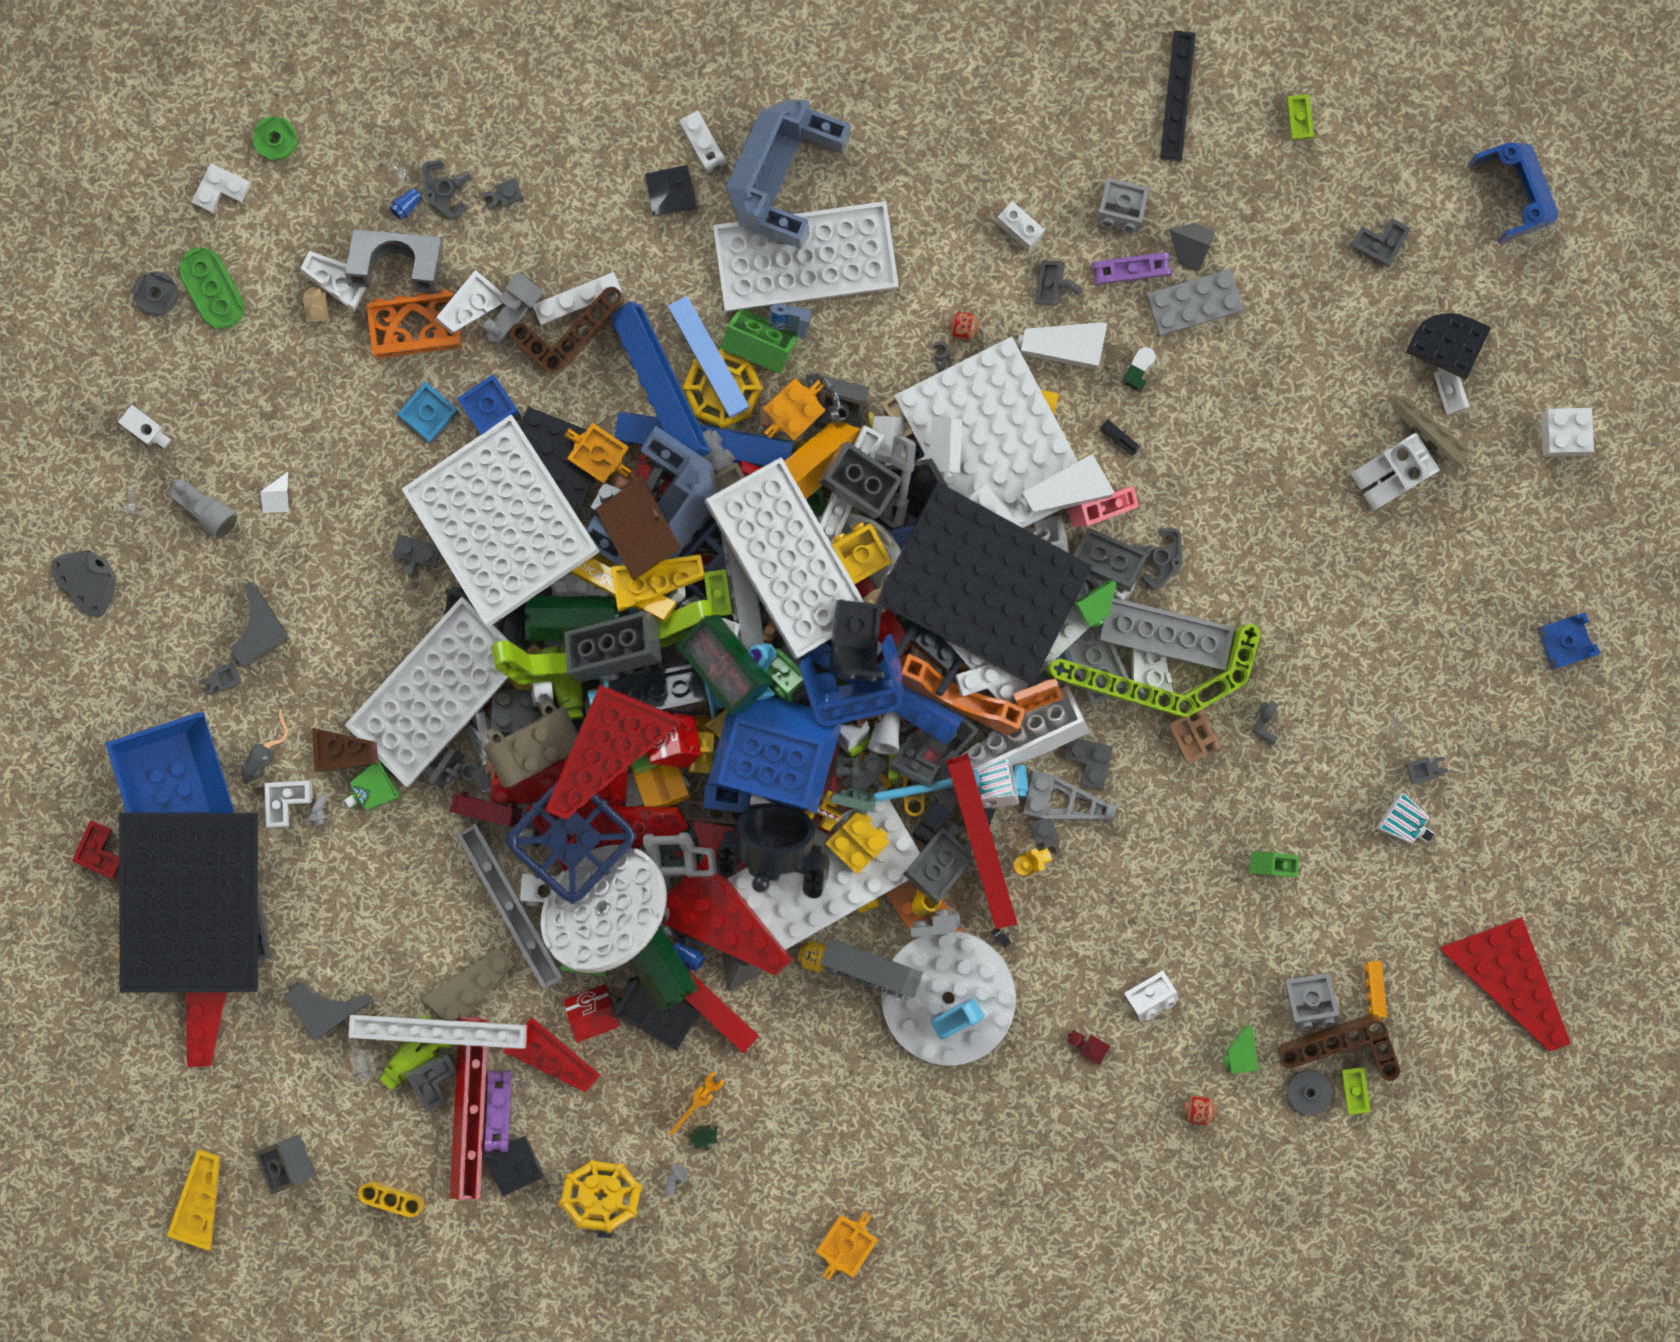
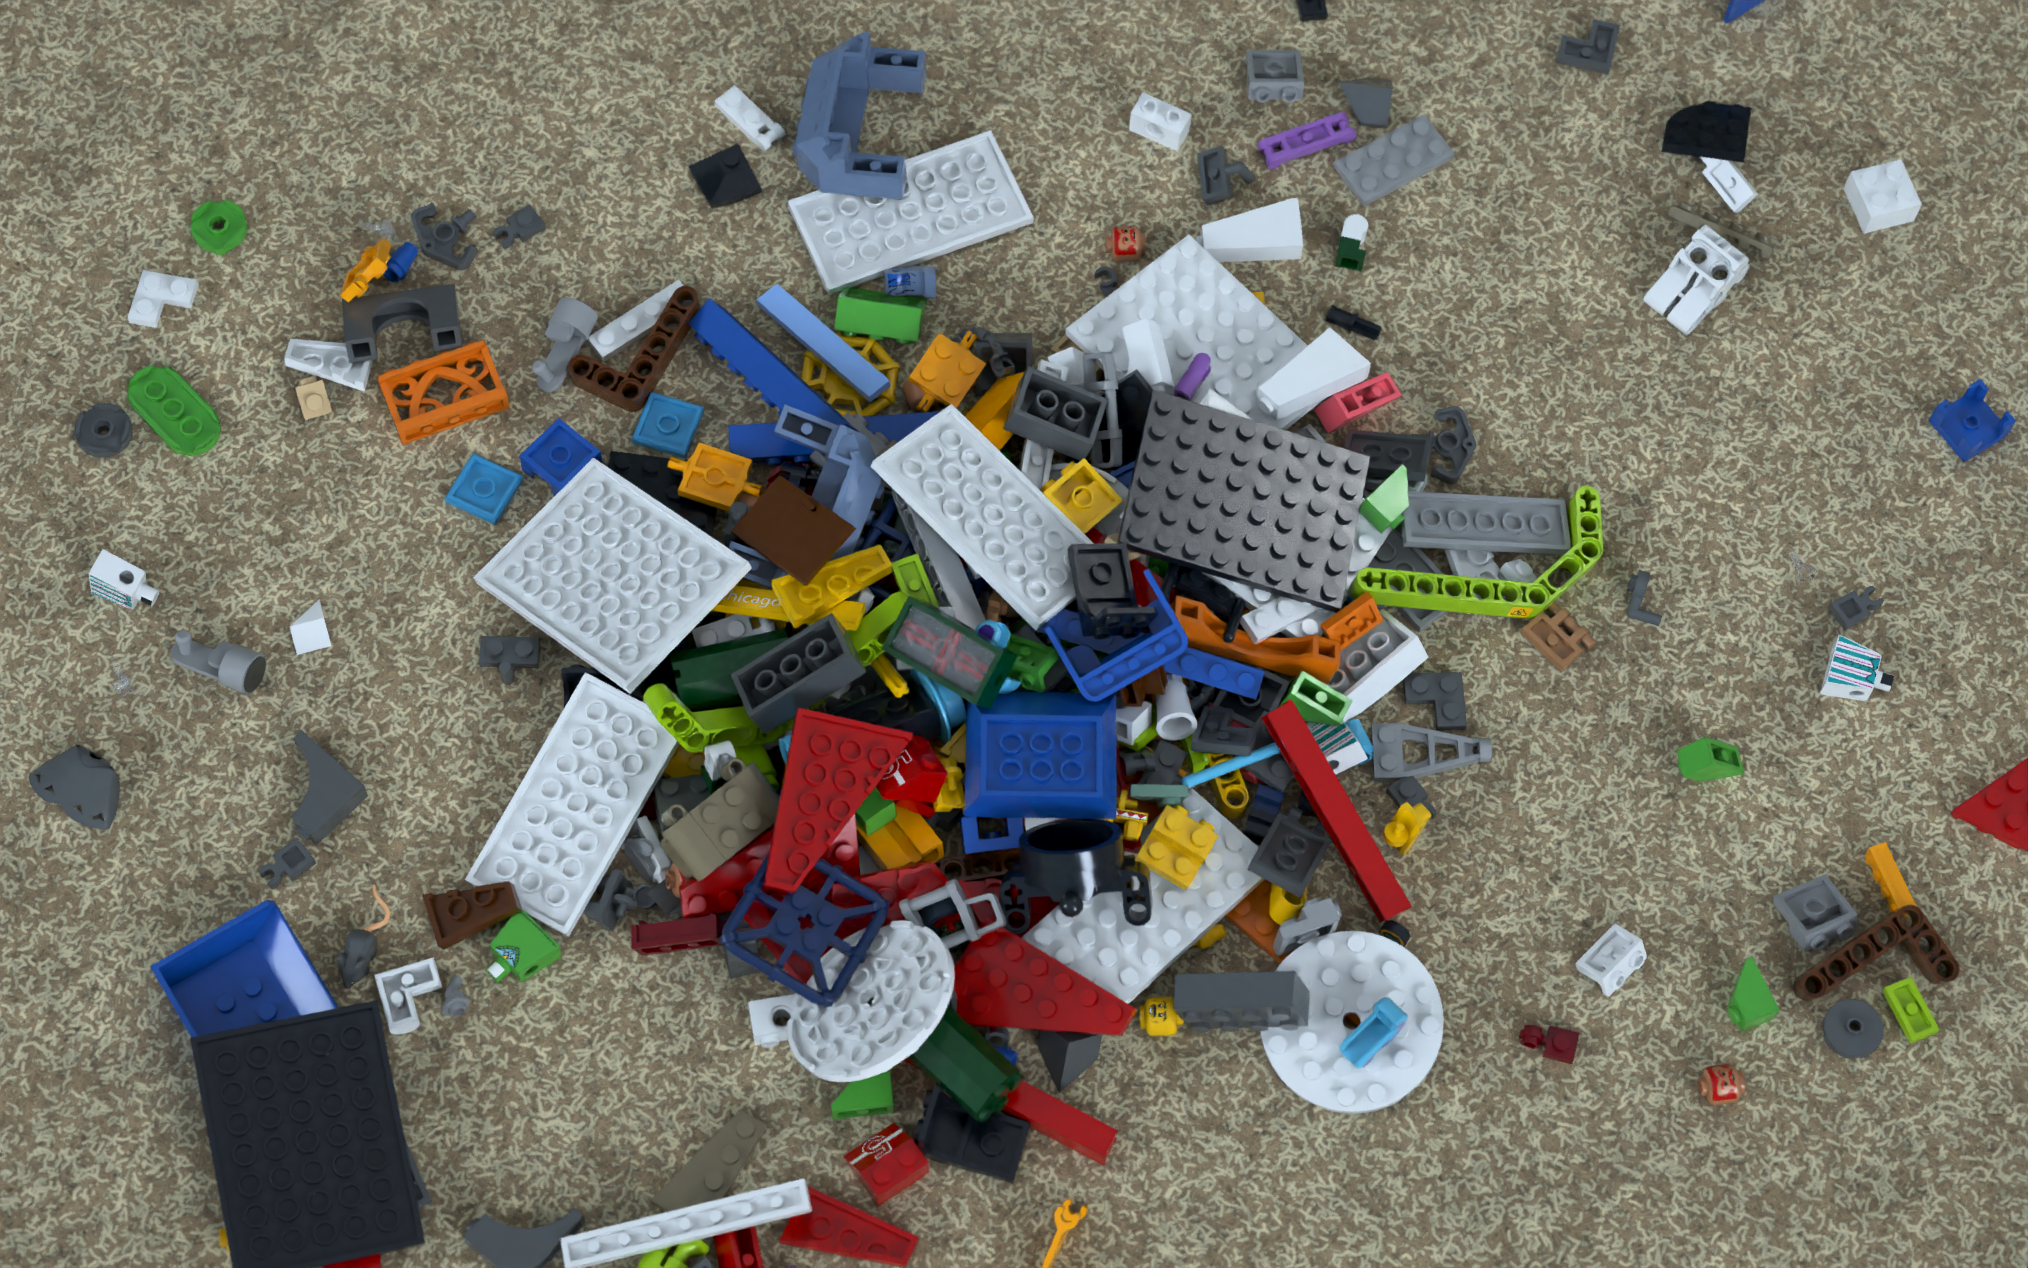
camera: 15 degrees left, 20 degrees down
red plate [72,820,119,879] -> none
white wing [434,270,503,334] -> none
light grey tile [456,823,565,989] -> none
none -> light orange plate [340,237,392,303]
none -> dark azure tile [632,392,705,459]
none -> yellow axle [870,653,909,698]
none -> medium lavender bar [1174,353,1211,401]
none -> bright green slope [1279,671,1353,726]
none -> white plate [1499,559,1537,583]

